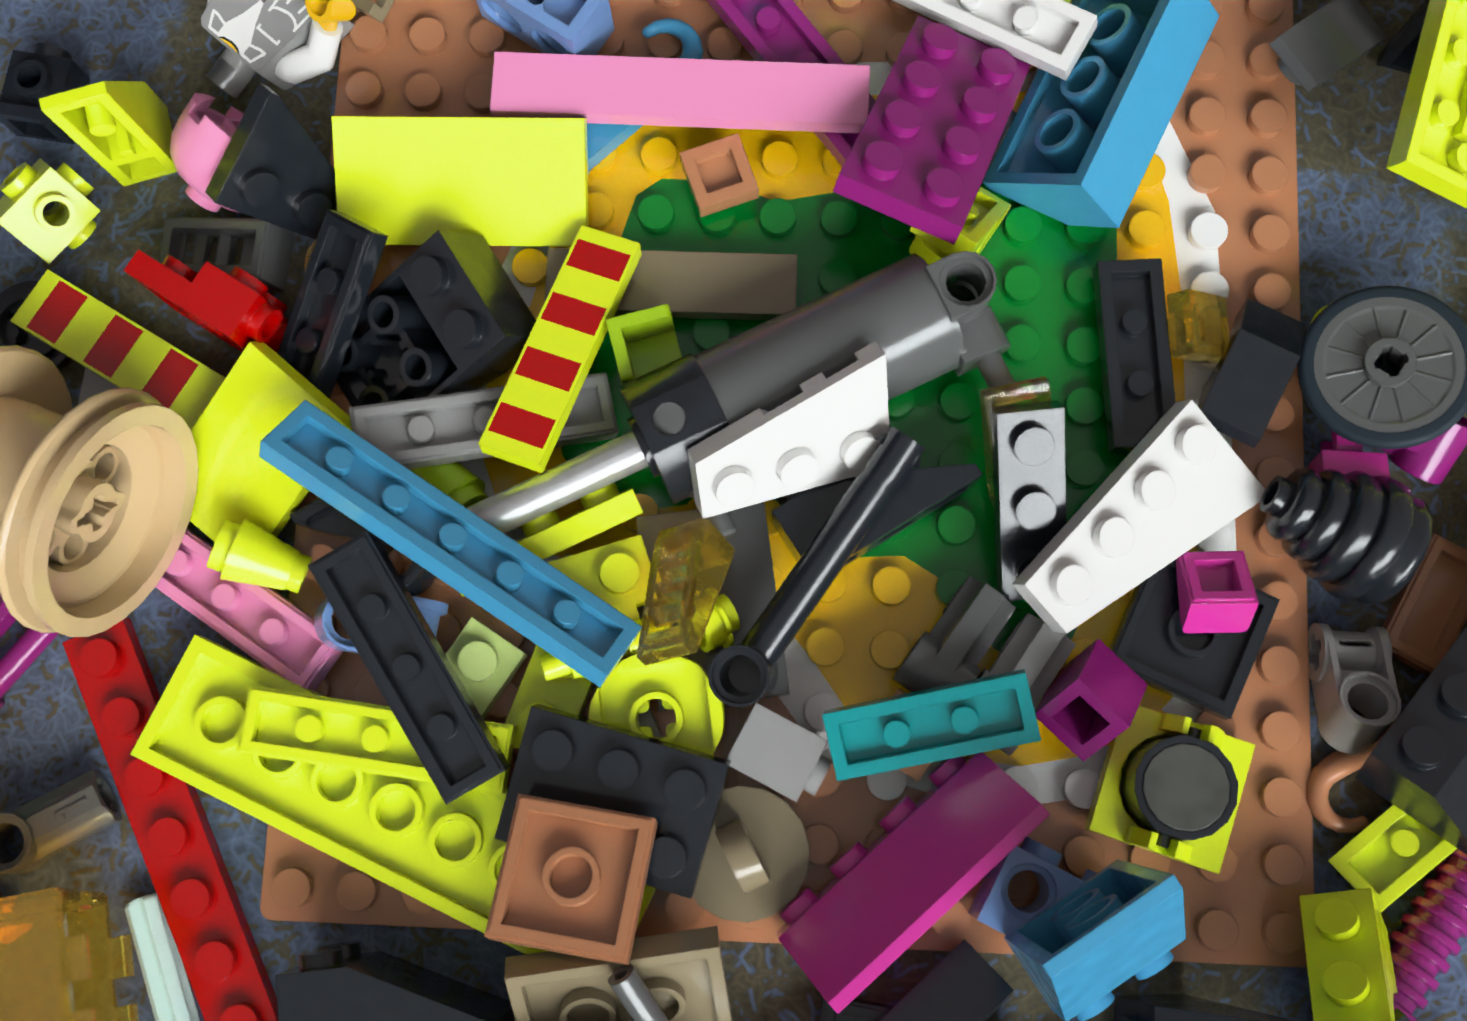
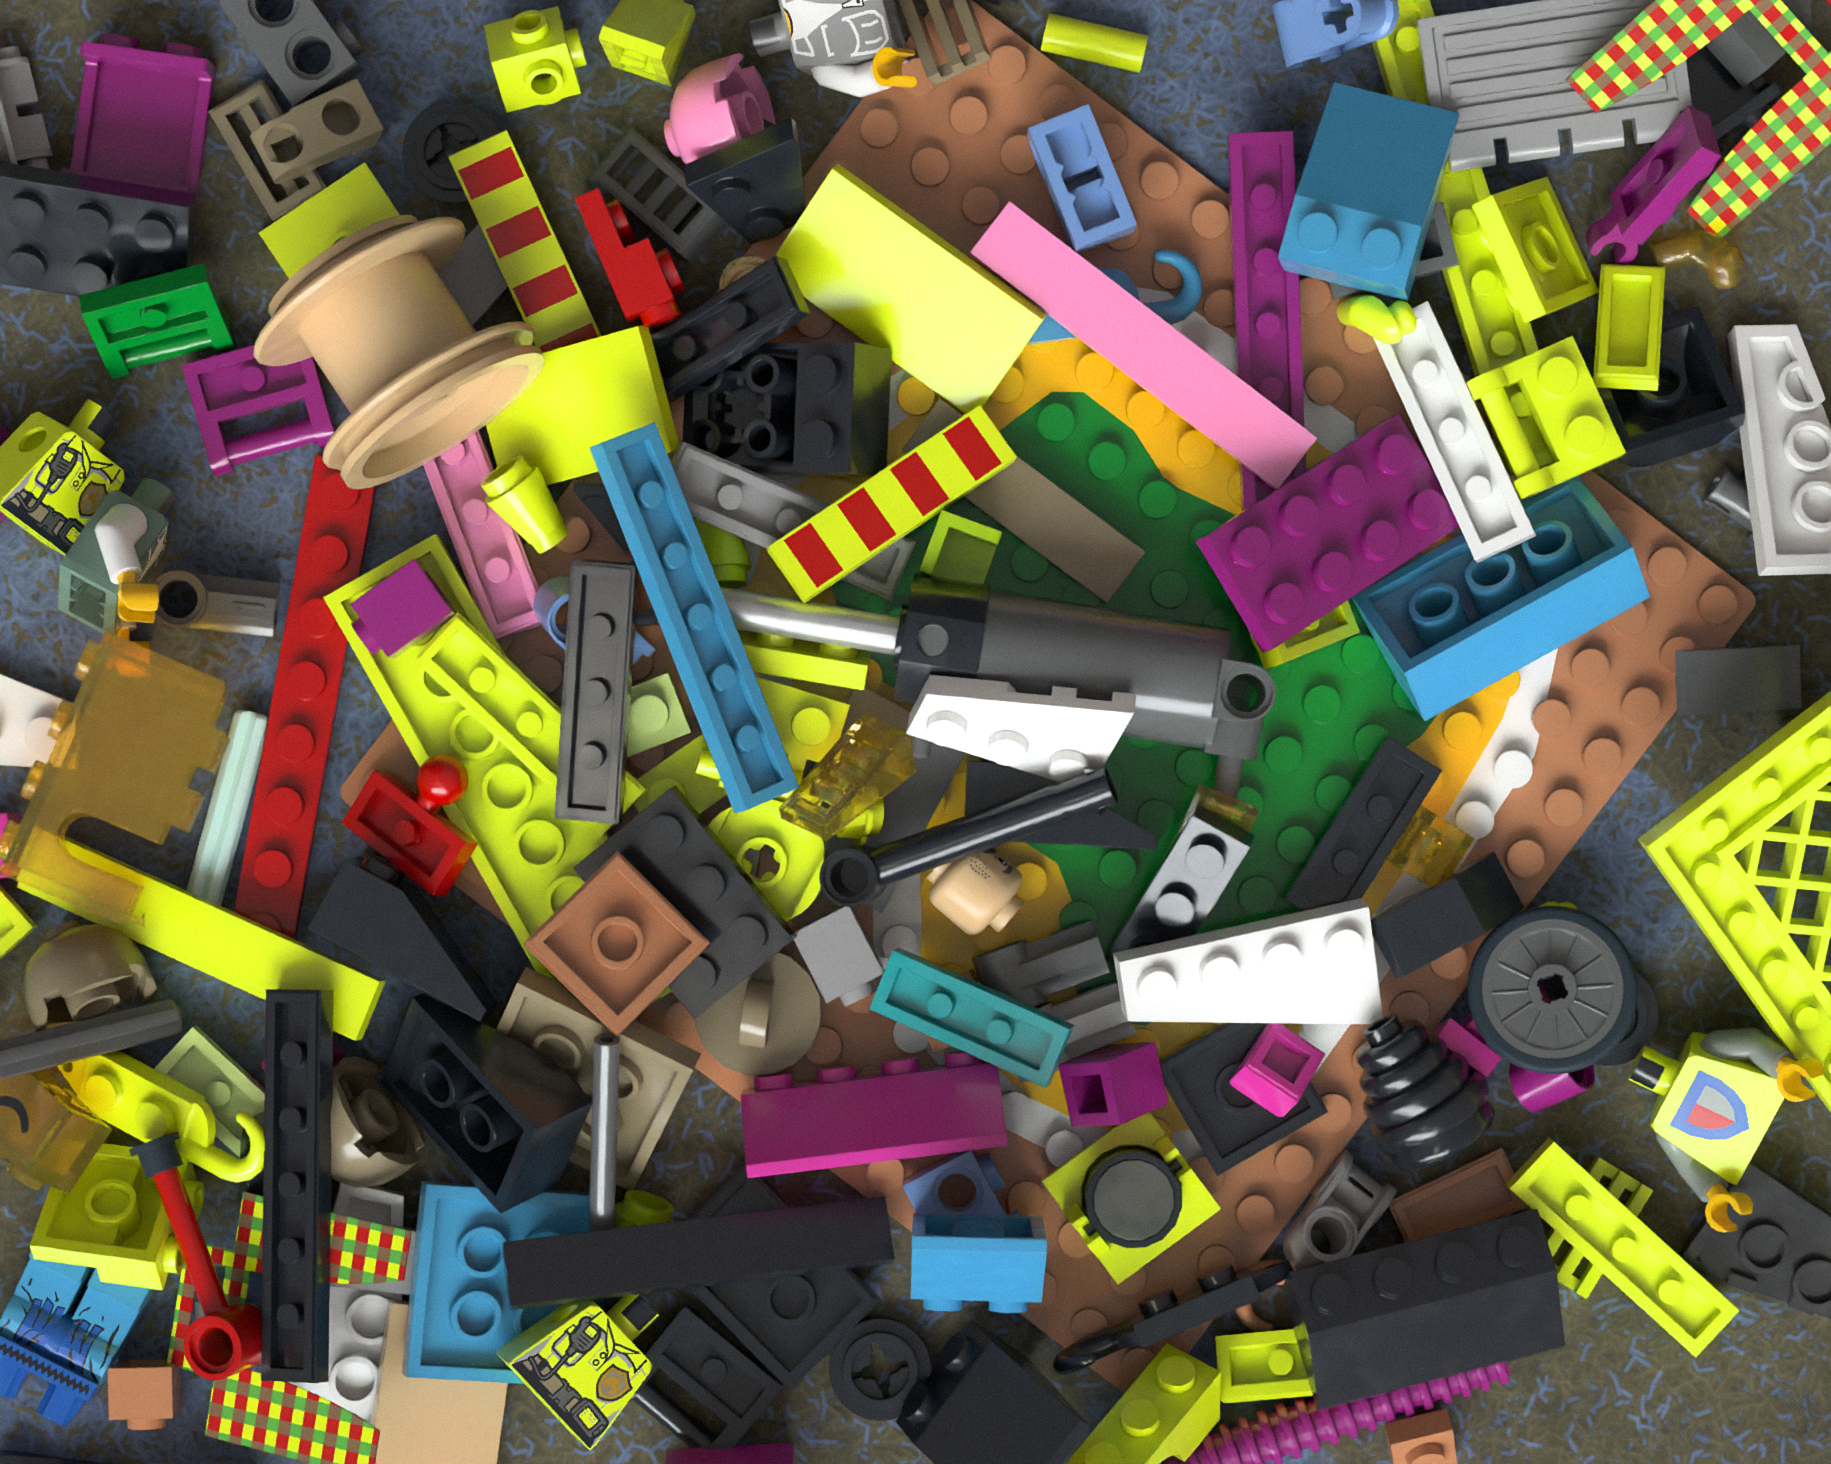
camera: 25 degrees right, 10 degrees up
nougat plate [679,133,759,217] -> none
none -> red plate [341,754,478,896]
none -> magenta brick [350,559,457,658]
none -> tan head [927,848,1024,935]
none -> black plate [1052,1259,1293,1375]

